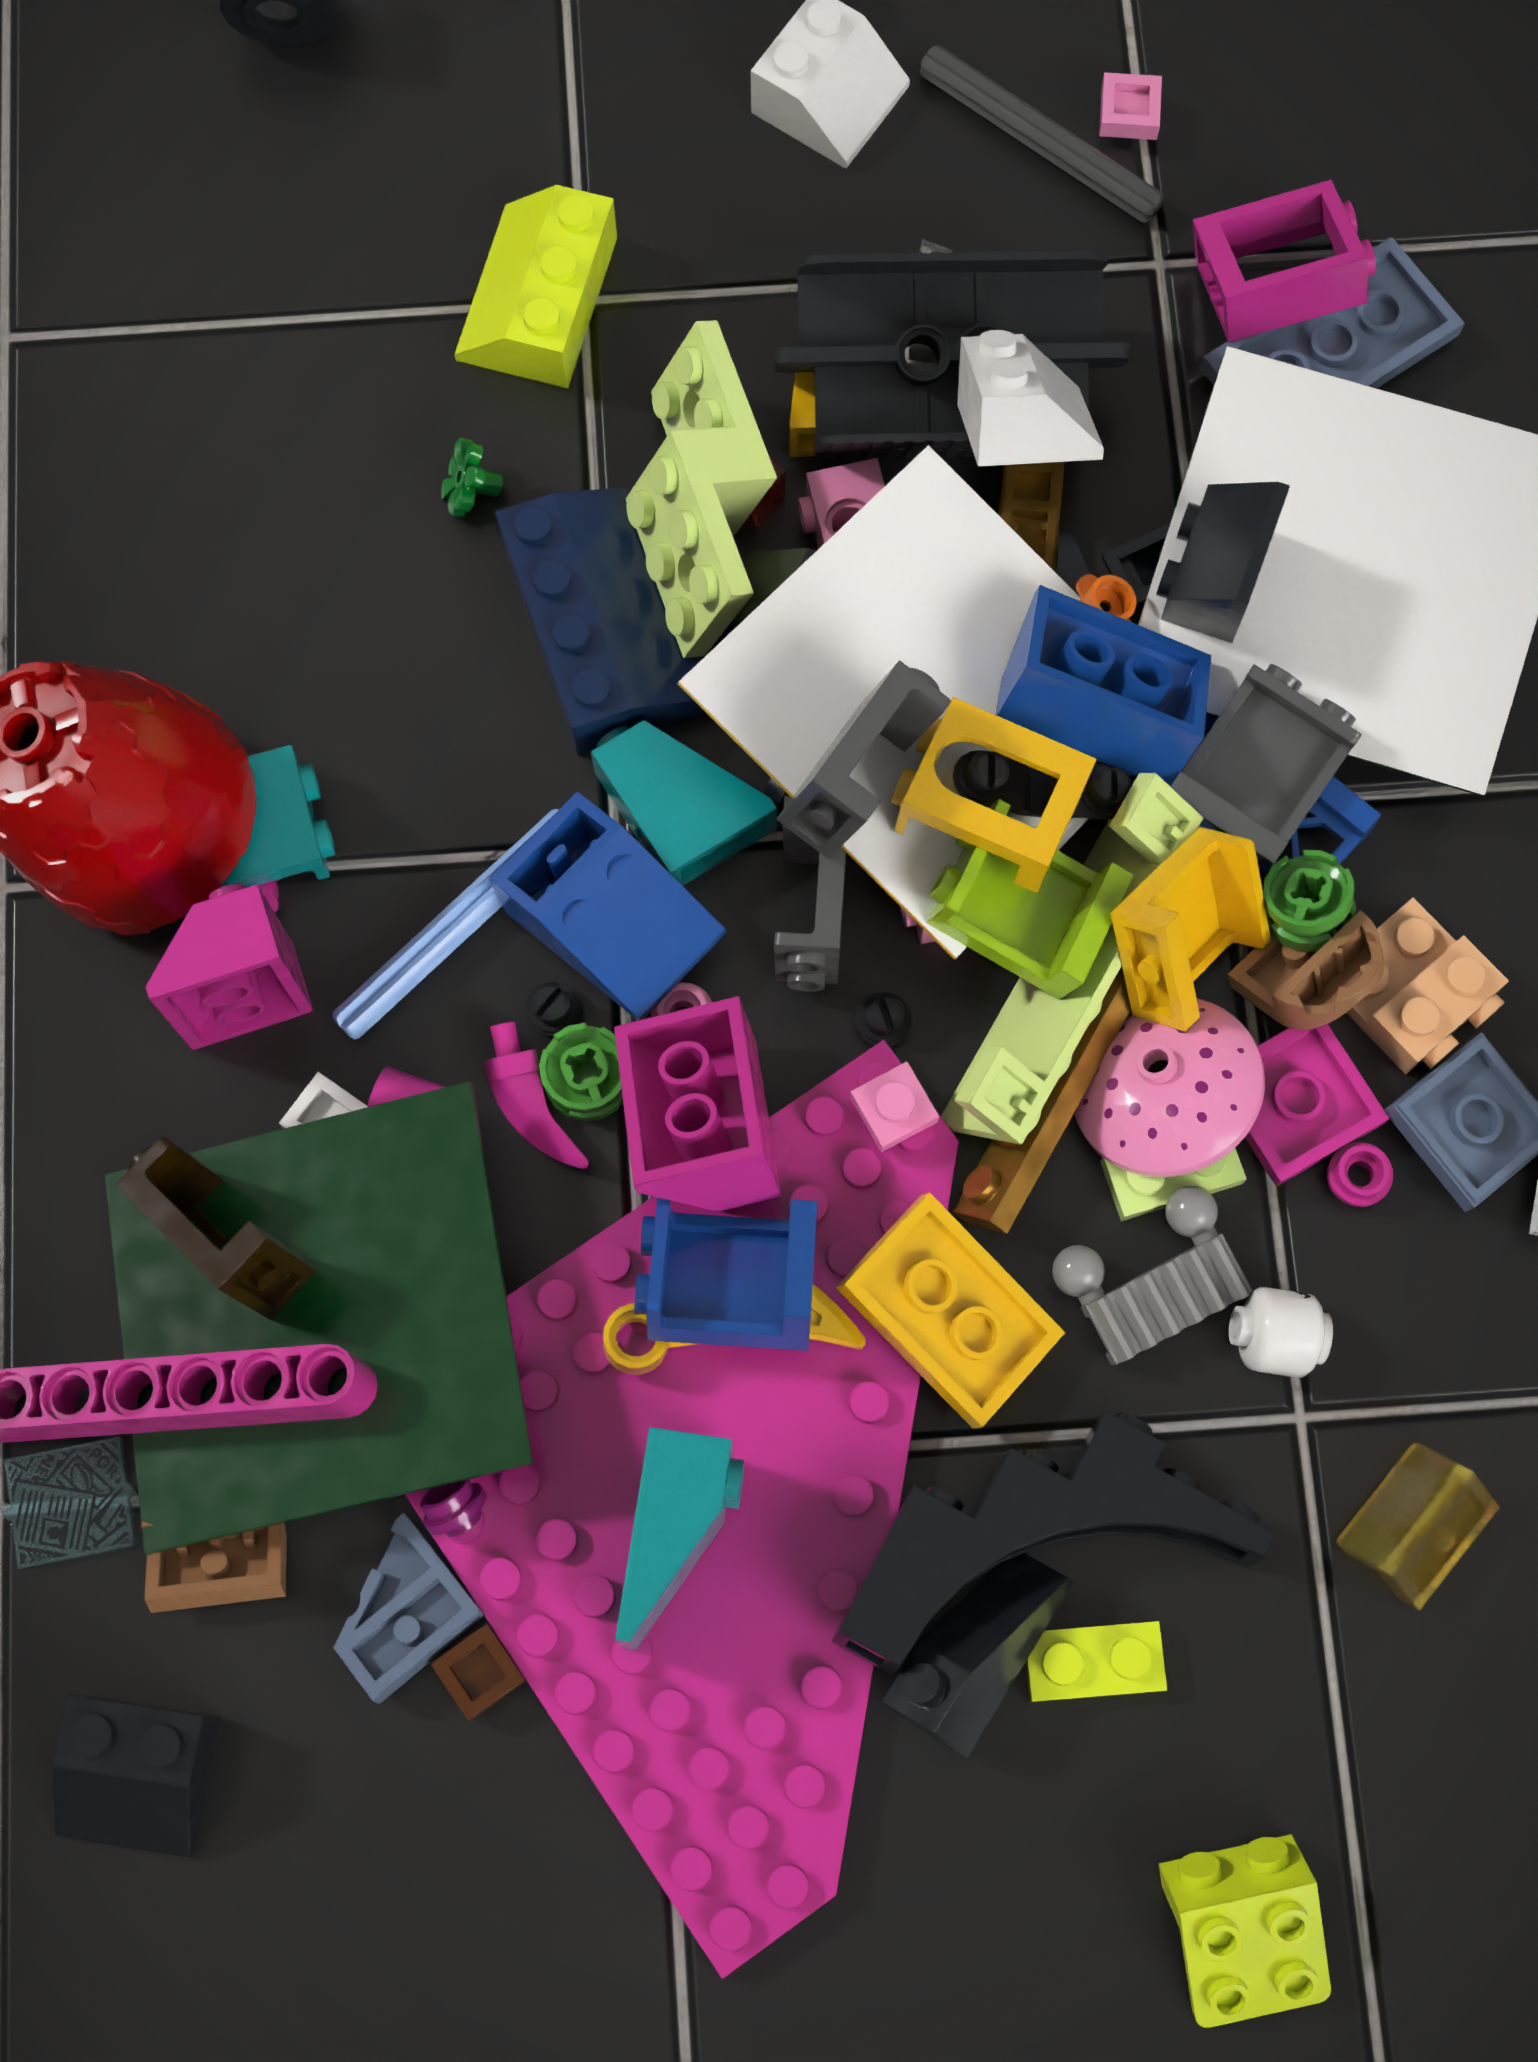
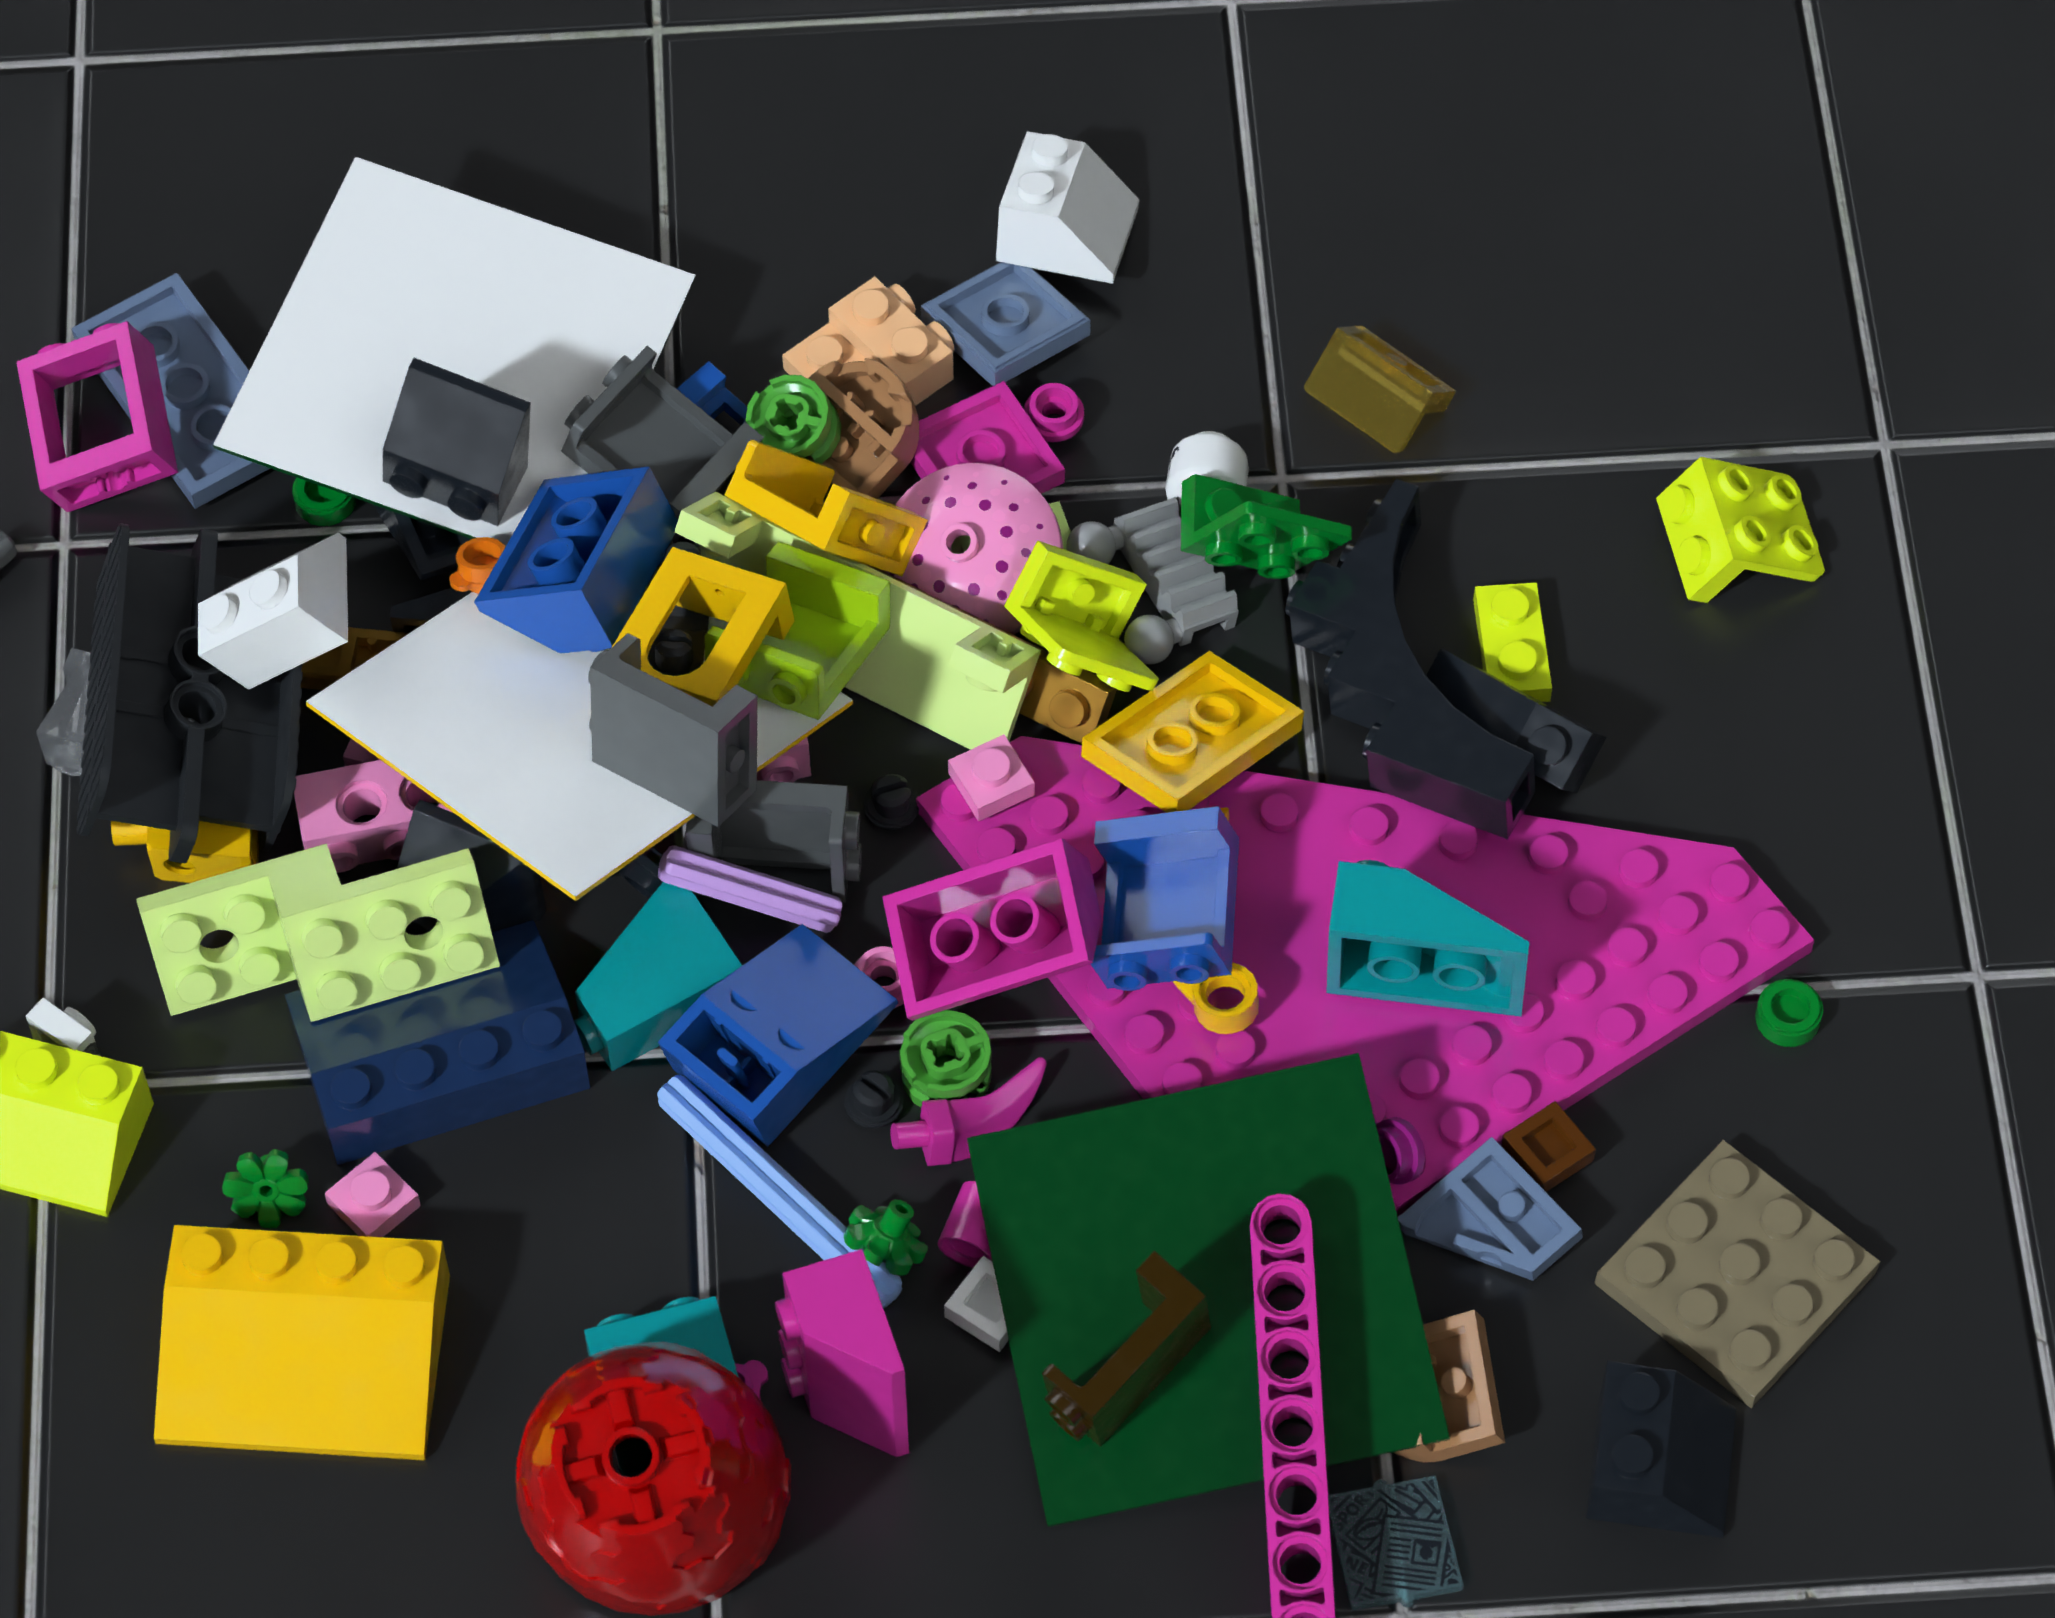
camera: 90 degrees left, 15 degrees down
none -> white plate [26,998,100,1056]
none -> yellow slope [154,1225,450,1460]
none -> bright pink plate [324,1152,421,1237]
none -> lavender axle [658,845,842,933]
none -> green plant [843,1200,928,1275]
none -> neon yellow bracket [1004,540,1159,692]
none -> green bracket [1181,474,1352,579]
none -> dark tan plate [1595,1140,1880,1409]
none -> green tile [1755,979,1823,1047]

